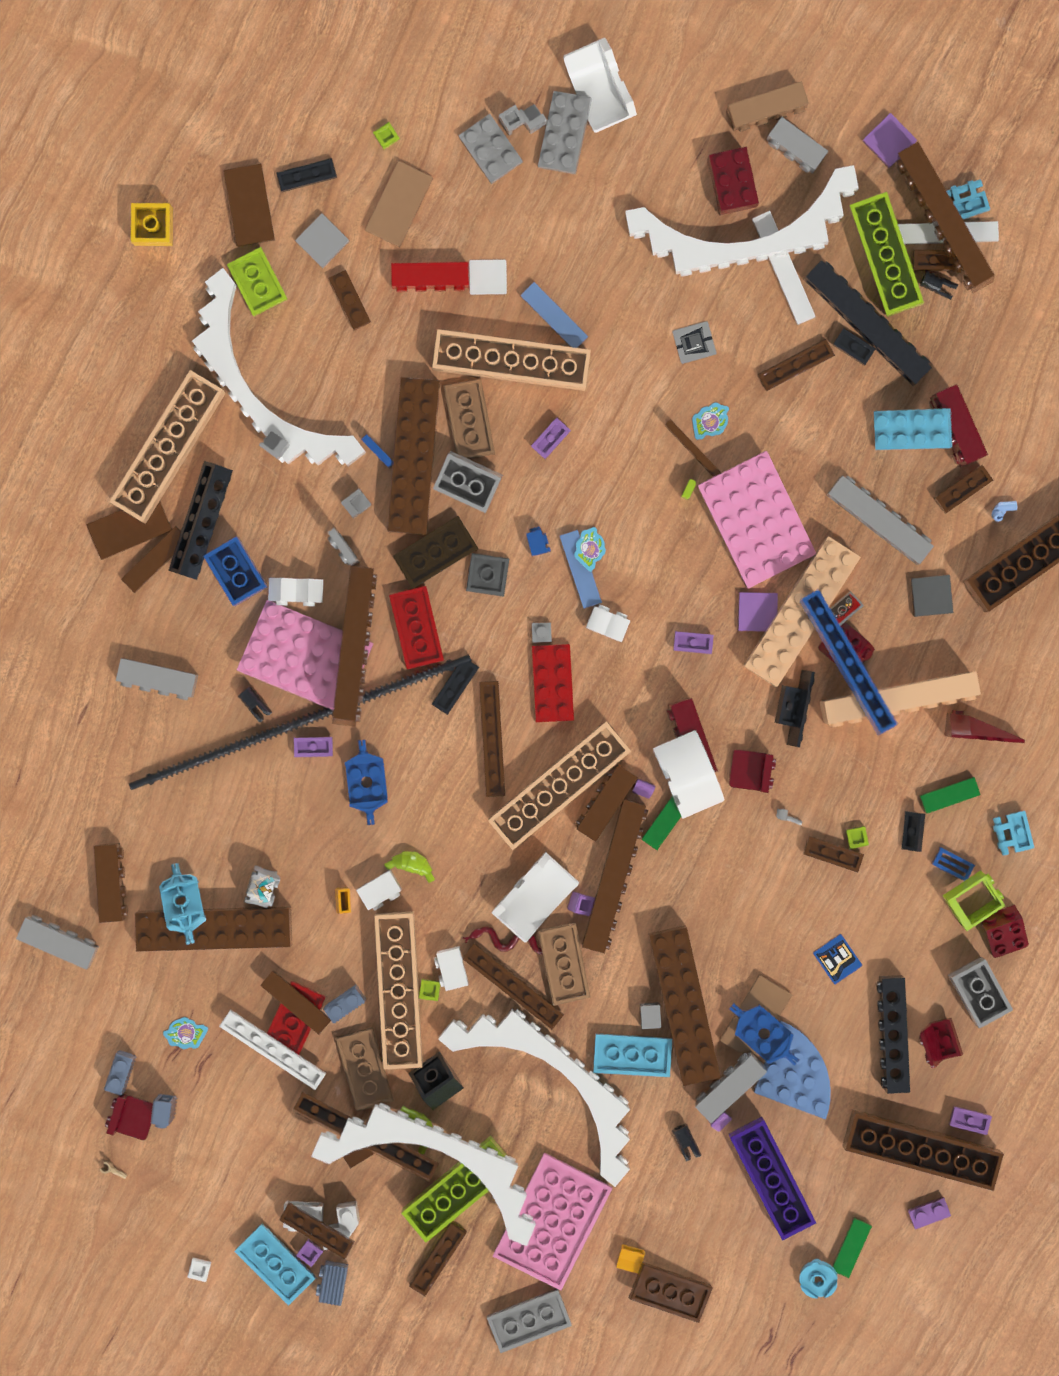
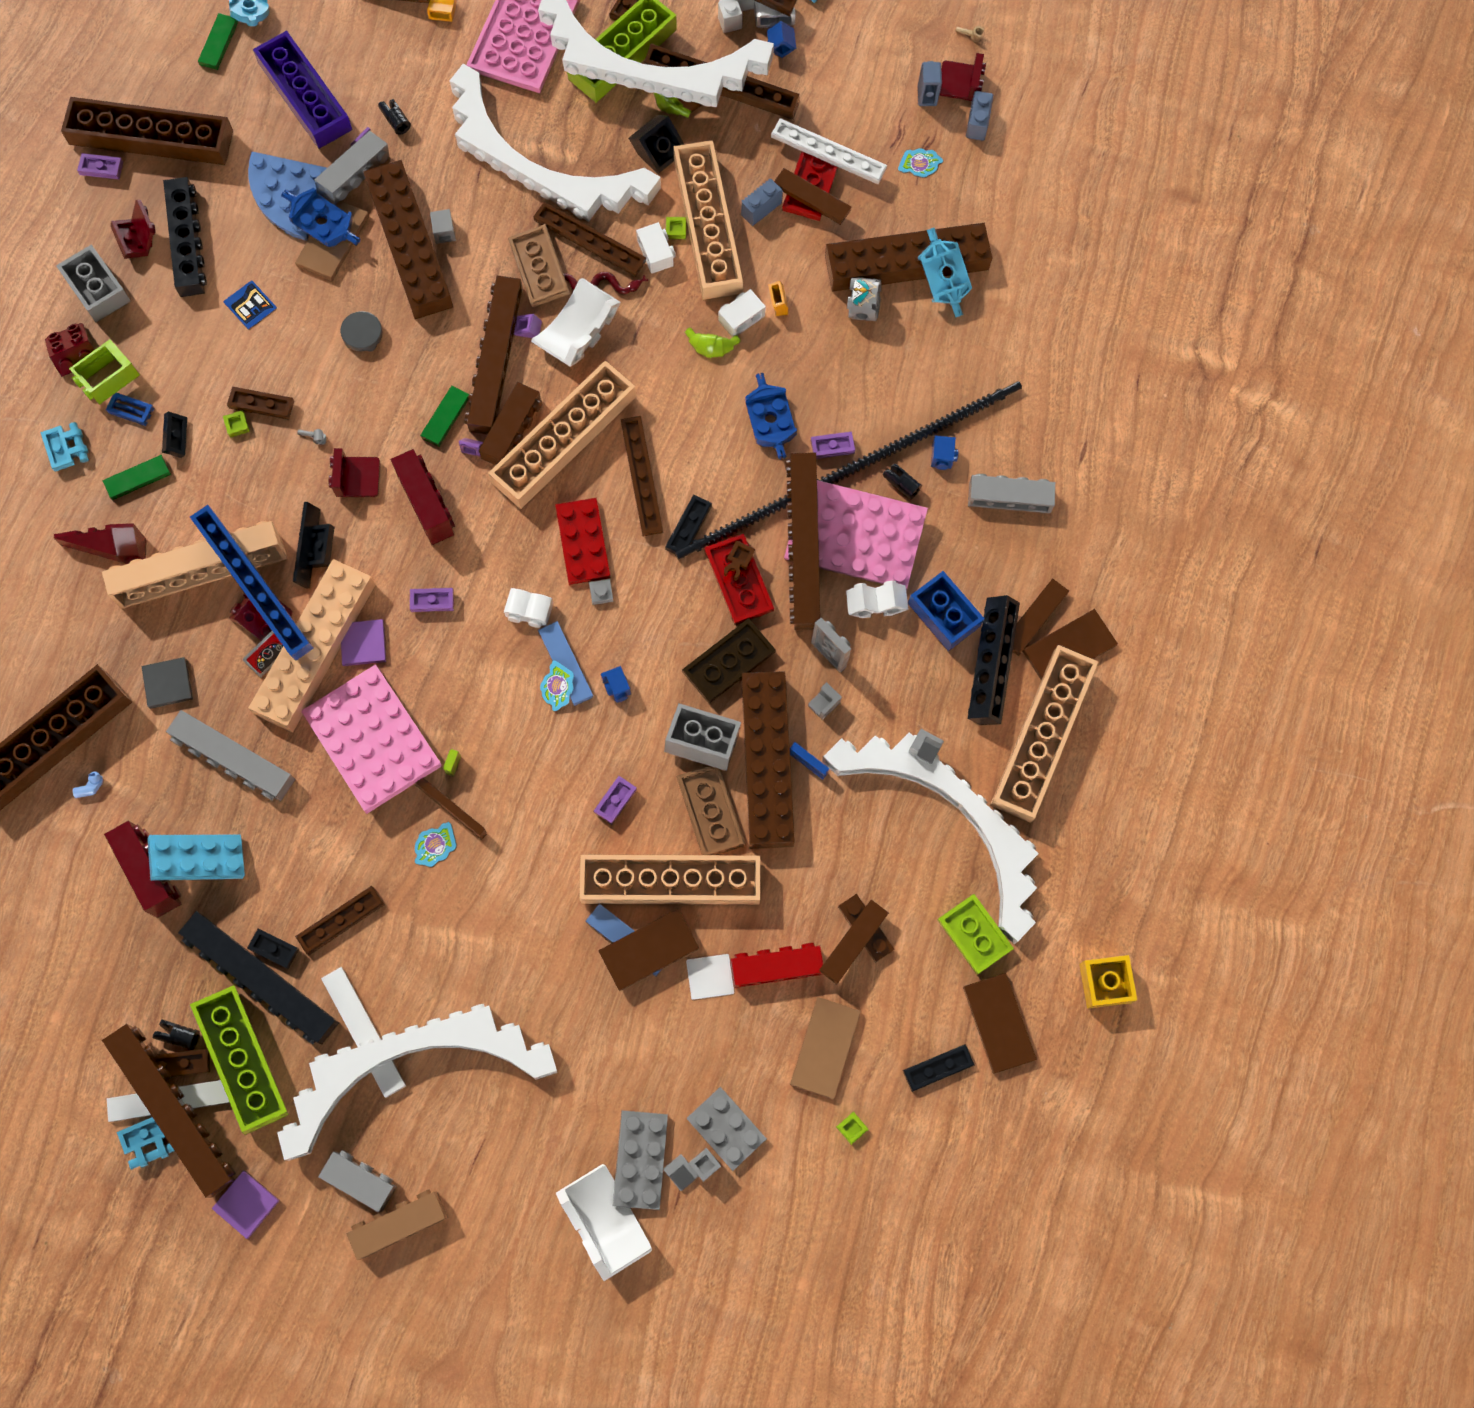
camera: 170 degrees right, 15 degrees down
light grey brick [16,915,99,970] -> none
reddish brown brick [94,843,128,923] -> none
light grey tile [295,214,350,268] -> none
medium nougat tile [336,1027,393,1112] -> none
dark grey tile [466,553,510,597] -> none
medium azure plate [593,1033,672,1077] -> none
white panel [653,731,724,819] -> none
sticker [673,321,717,364] -> none
dark red brick [707,146,759,215] -> none
medium lavender plate [908,1197,951,1230] -> none
reddish brown plate [934,465,993,514] -> none
none -> dark grey tile [340,311,383,352]
none -> reddish brown tile [598,909,699,991]
none -> reddish brown plate [724,541,756,581]
none -> blue brick [767,21,796,58]
none -> reddish brown tile [819,900,889,985]
none -> blue brick [931,436,958,470]

